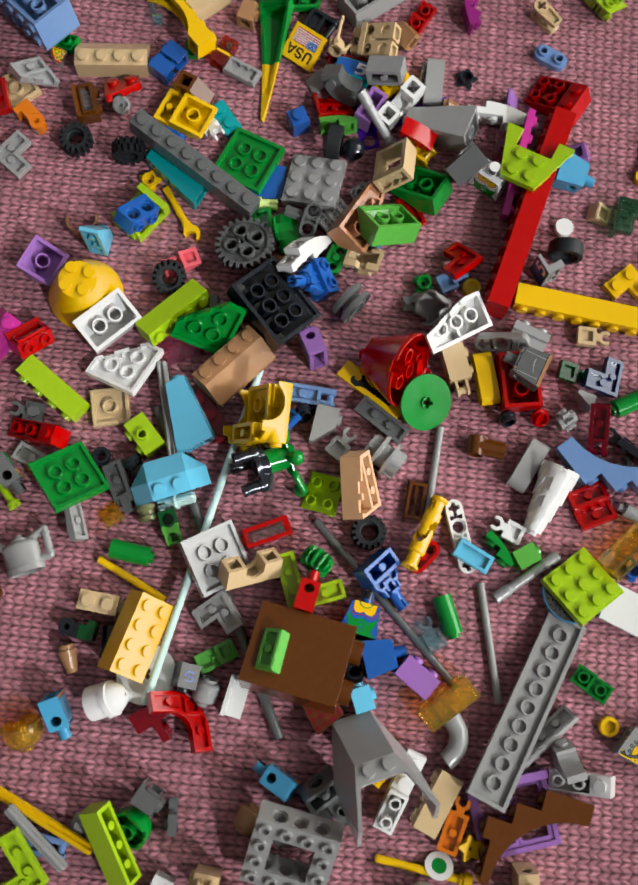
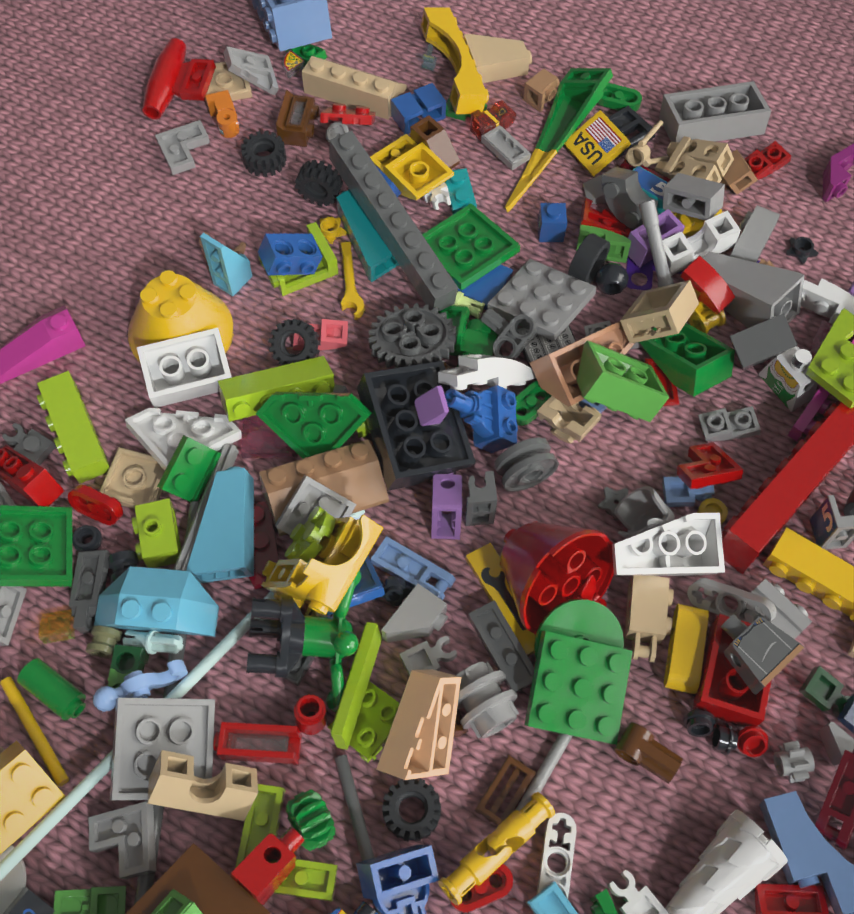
camera: 30 degrees right, 15 degrees down
red window [5,316,55,360] -> none
medium lavender slope [16,235,69,287] -> none
green plate [413,274,433,294] -> none
light grey beam [505,438,550,494] -> none
none -> red plate [68,484,123,526]
none -> light blue piece [93,660,188,712]
none -> green plate [157,435,222,502]
none -> light grey plate [275,475,357,535]
none -> lime plate [285,506,336,563]
none -> red brick [294,695,327,735]
none -> lime tile [330,622,382,750]
none -> medium lavender slope [414,386,449,426]
none -> dark grey hinge [465,471,498,526]
none -> green plate [524,631,633,745]
none -> light grey slope [698,406,761,441]
none -> black plate [712,723,738,755]

